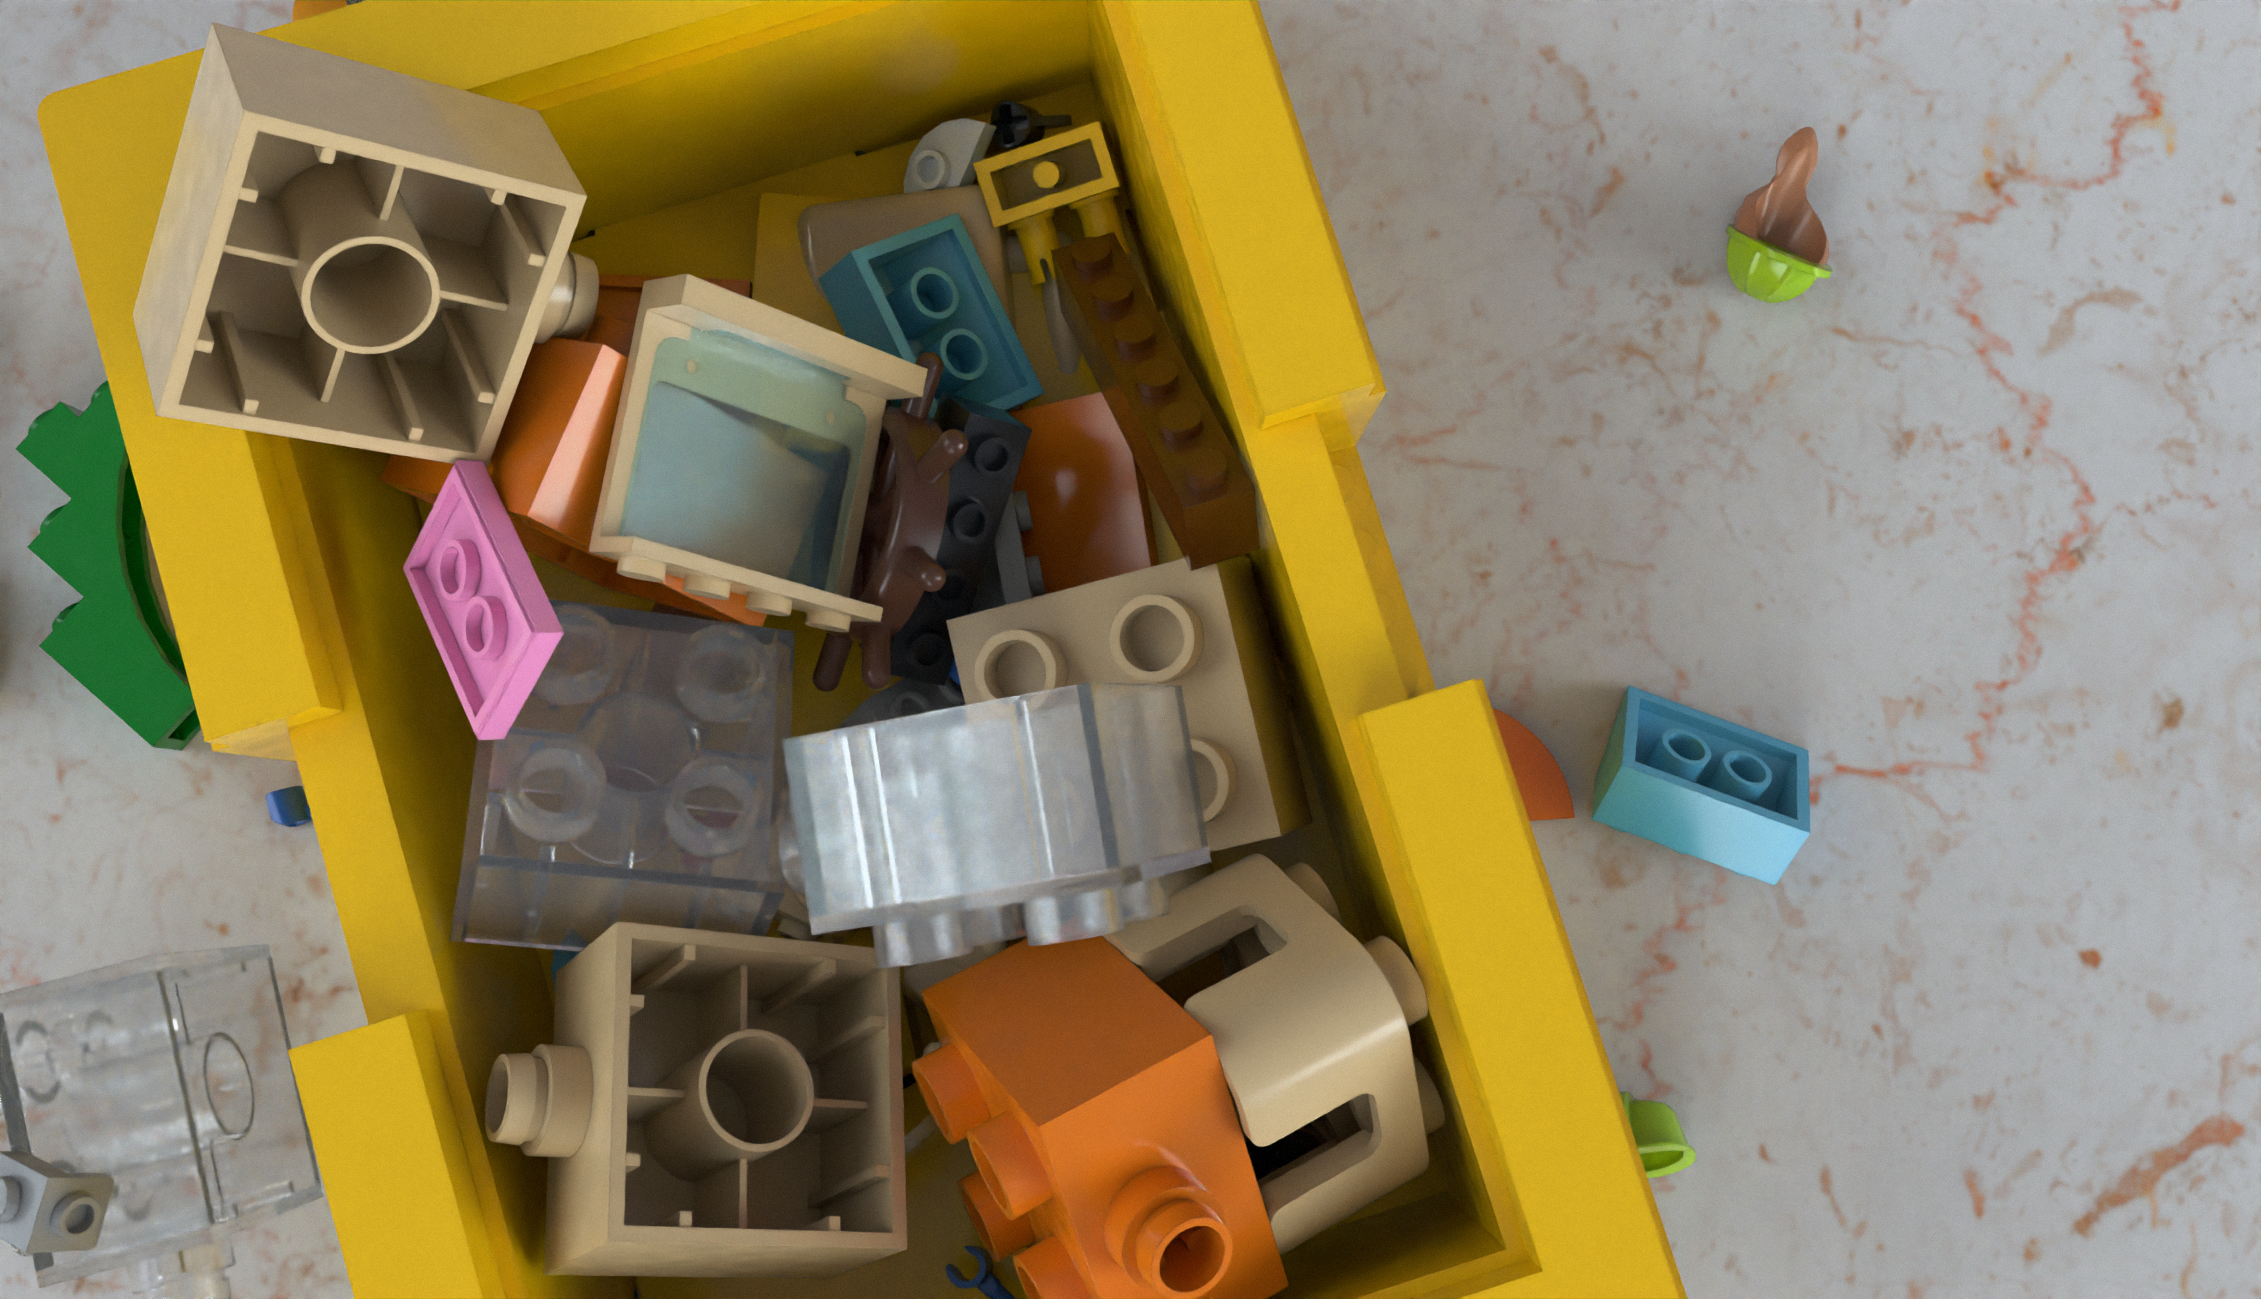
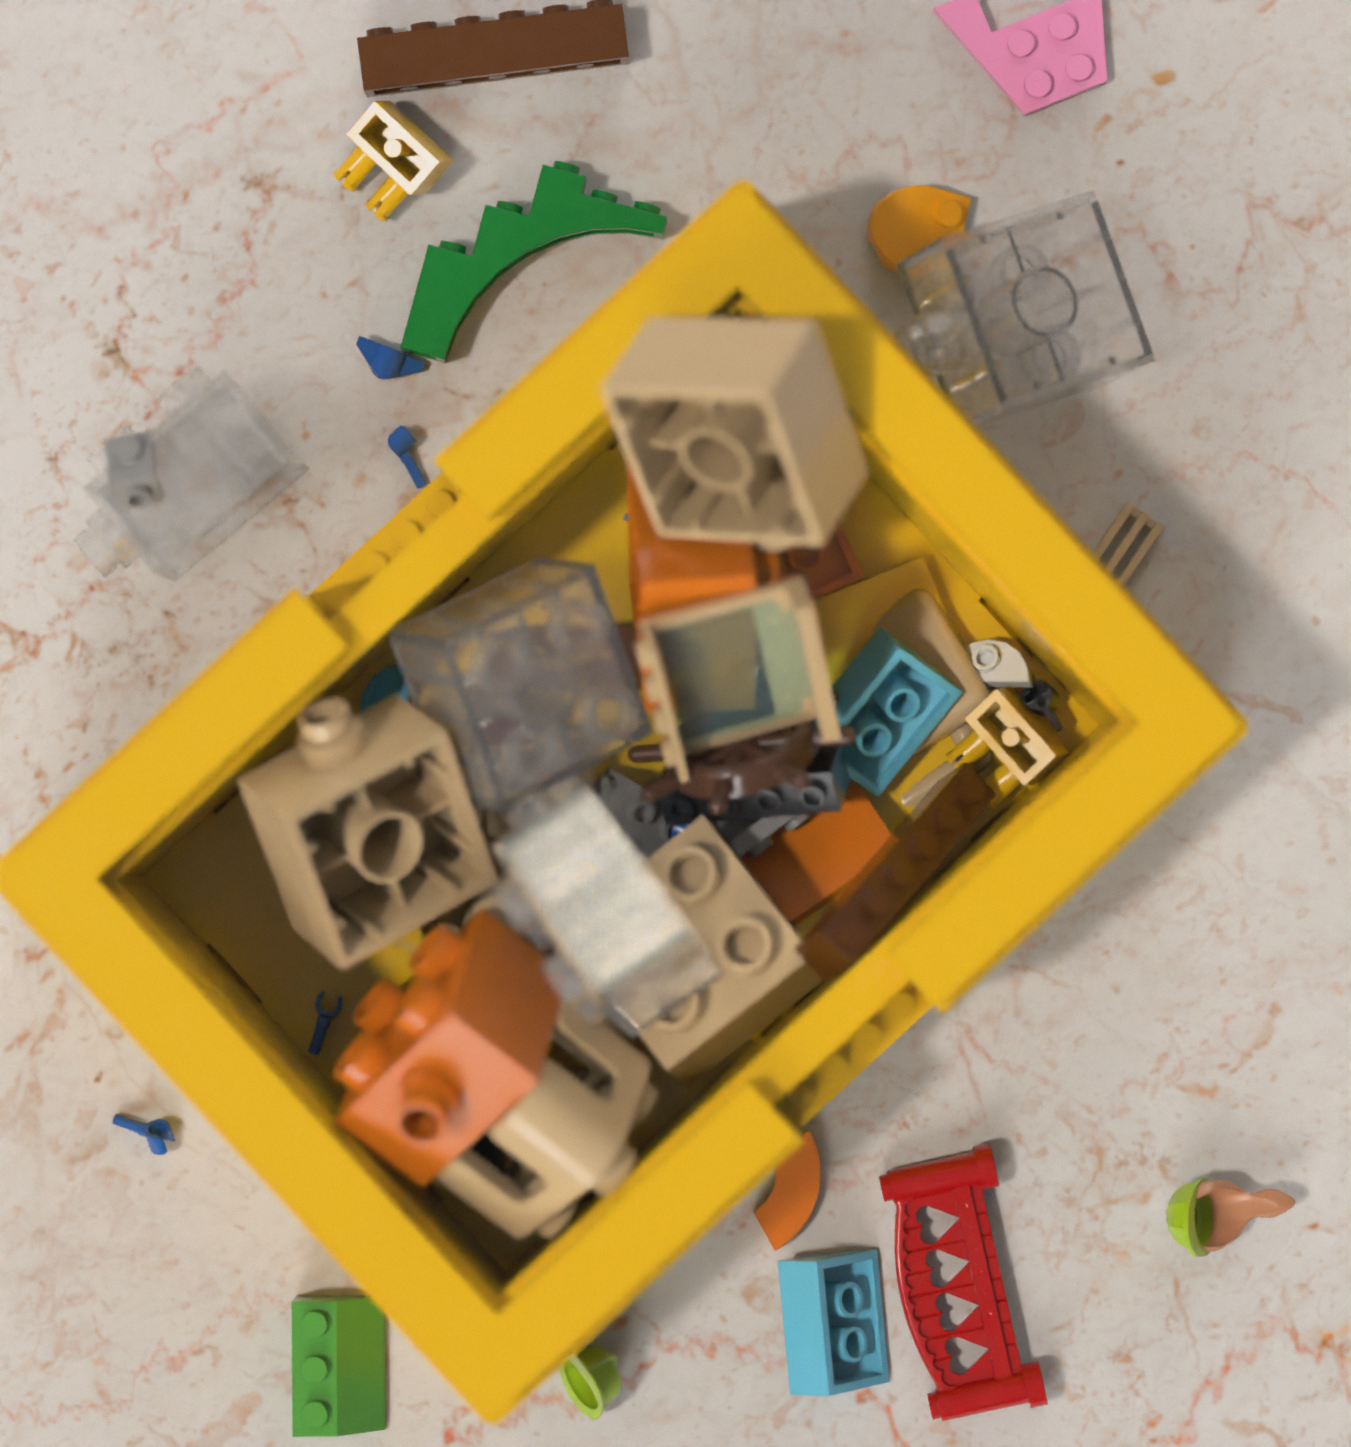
camera: 70 degrees right, 5 degrees up
bright pink tile [403,460,564,740] -> none
none -> blue piece [356,336,425,380]
none -> red piece [879,1143,1048,1421]

